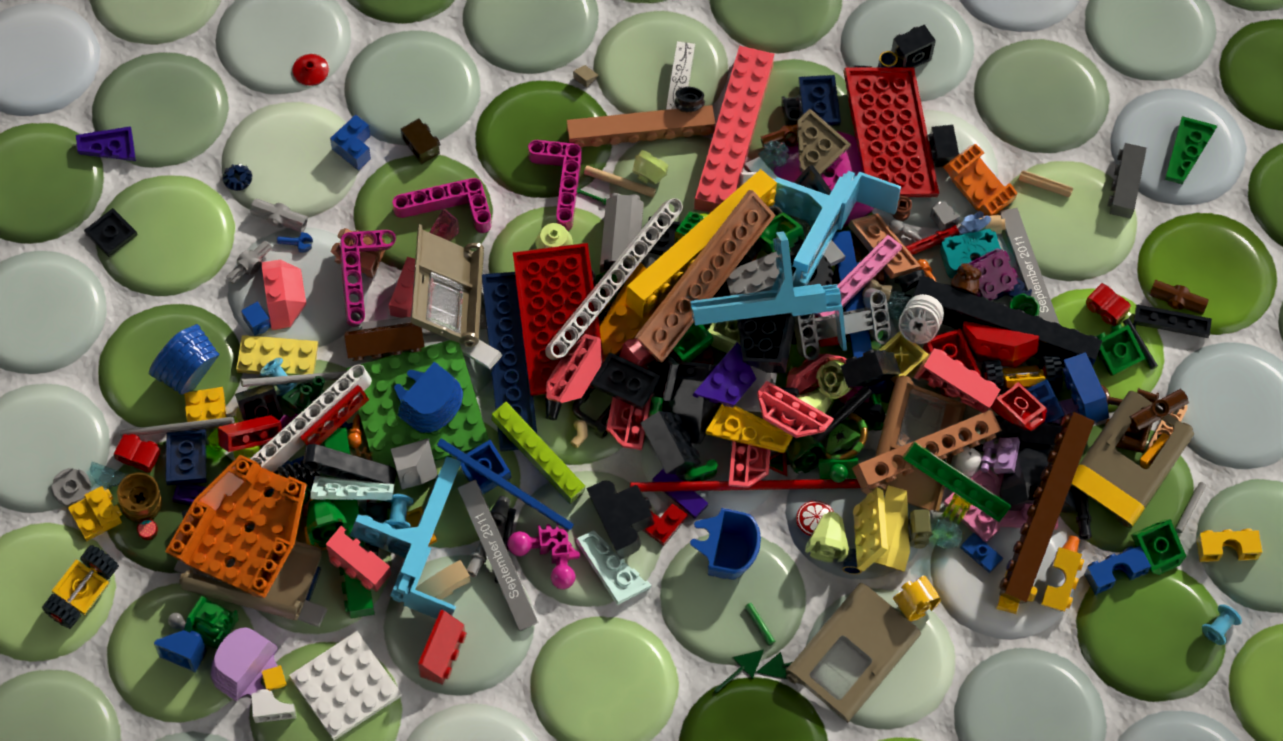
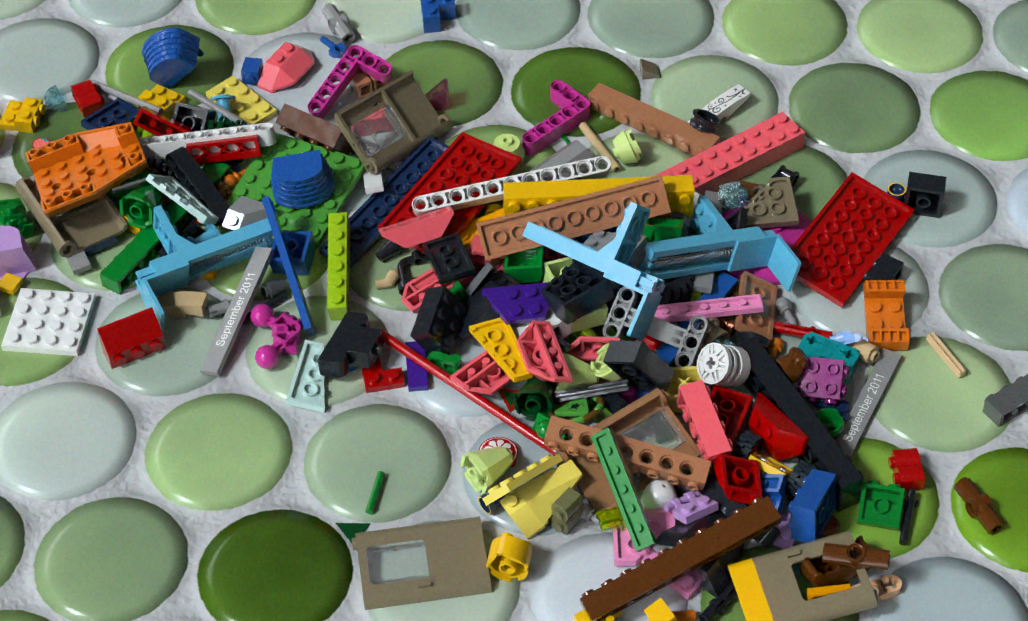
camera: 45 degrees right, 15 degrees down
light grey tile [51,468,92,506] -> none
pearl gold wheel [117,472,162,522] -> none
light grey axle [227,241,272,284] -> none
coral wedge [326,526,391,592] -> none
dark pink beam [393,178,491,233] -> none
dark brown brick [400,118,441,164] -> none
blue piece [690,508,761,580] -> none
dark green piece [714,649,765,693] -> none
dark blue plate [798,75,841,126] -> none
copper wheel [892,196,912,221] -> none
light grey brick [930,201,960,231] -> none
clear light blue brick [931,519,963,550] -> none
blue plate [960,532,1003,573] -> none
black plate [1133,304,1212,338] -> none

